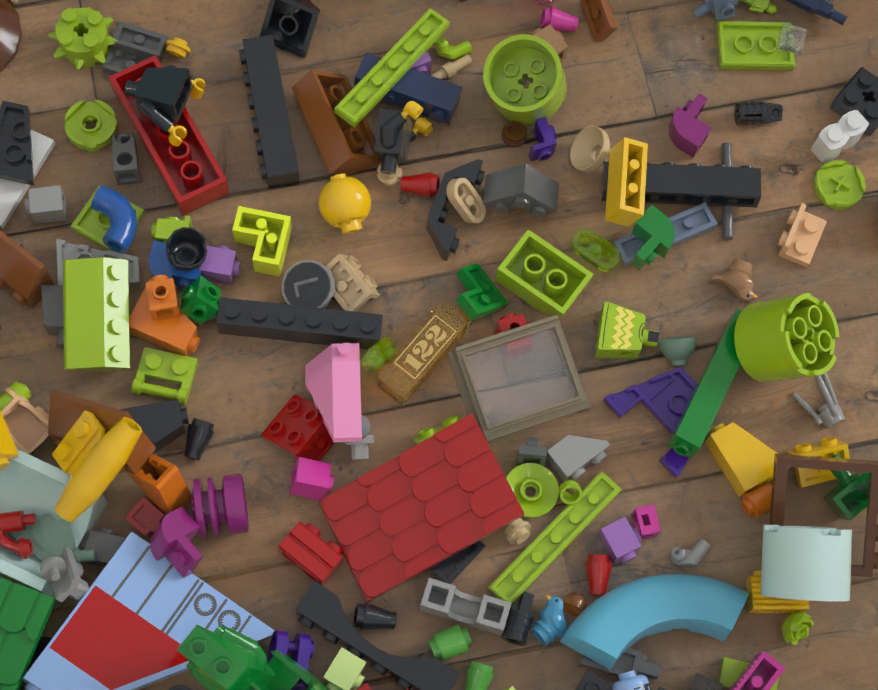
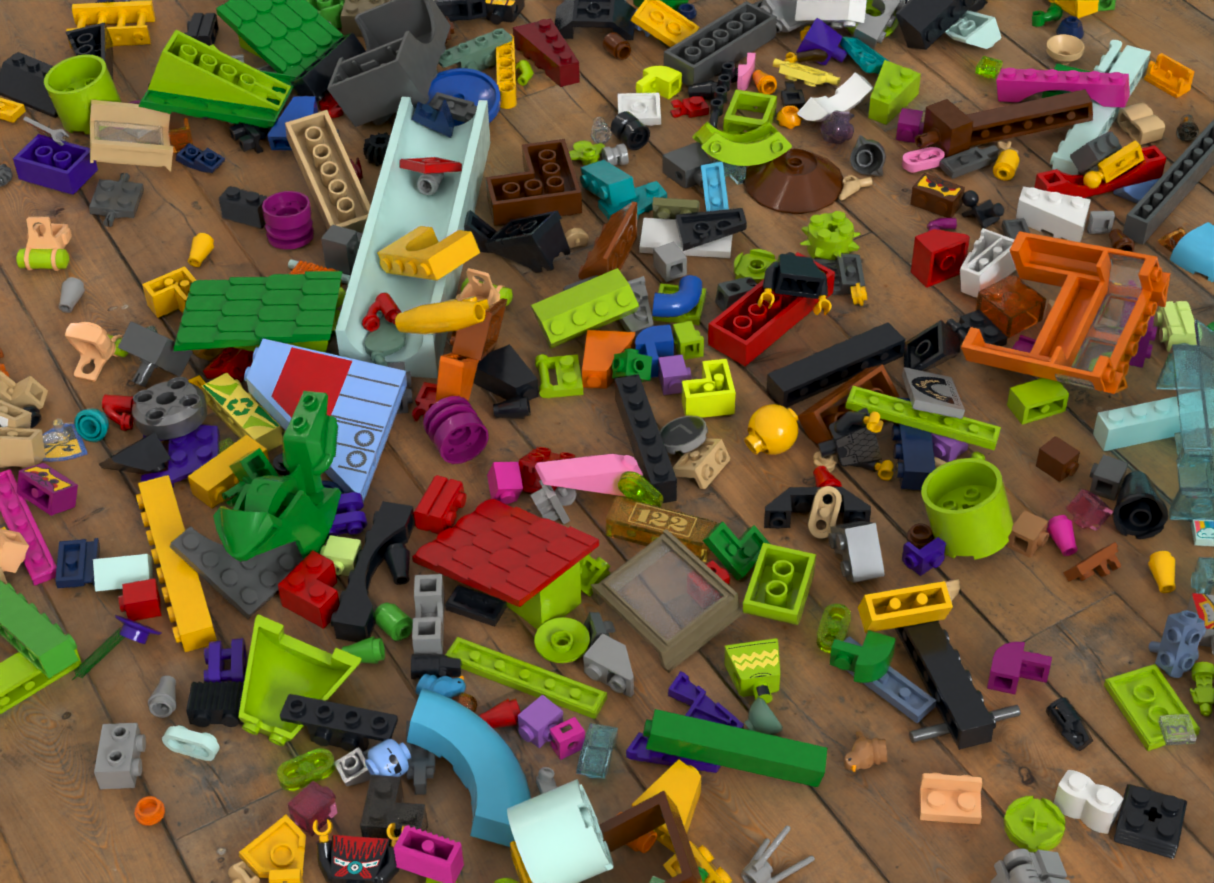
camera: 80 degrees right, 25 degrees down
light grey hips [40,547,89,602] -> none
orange brick [146,275,180,320] -> none
magenta brick [150,507,203,578] -> none
black hair [166,227,207,272] -> none
tan plate [505,518,531,544] -> none
lime hinge [559,480,582,504] -> none
lime brick [734,293,839,382] -> none
none -> clear light blue slope [576,723,618,779]
none -> light grey tile [902,367,965,419]

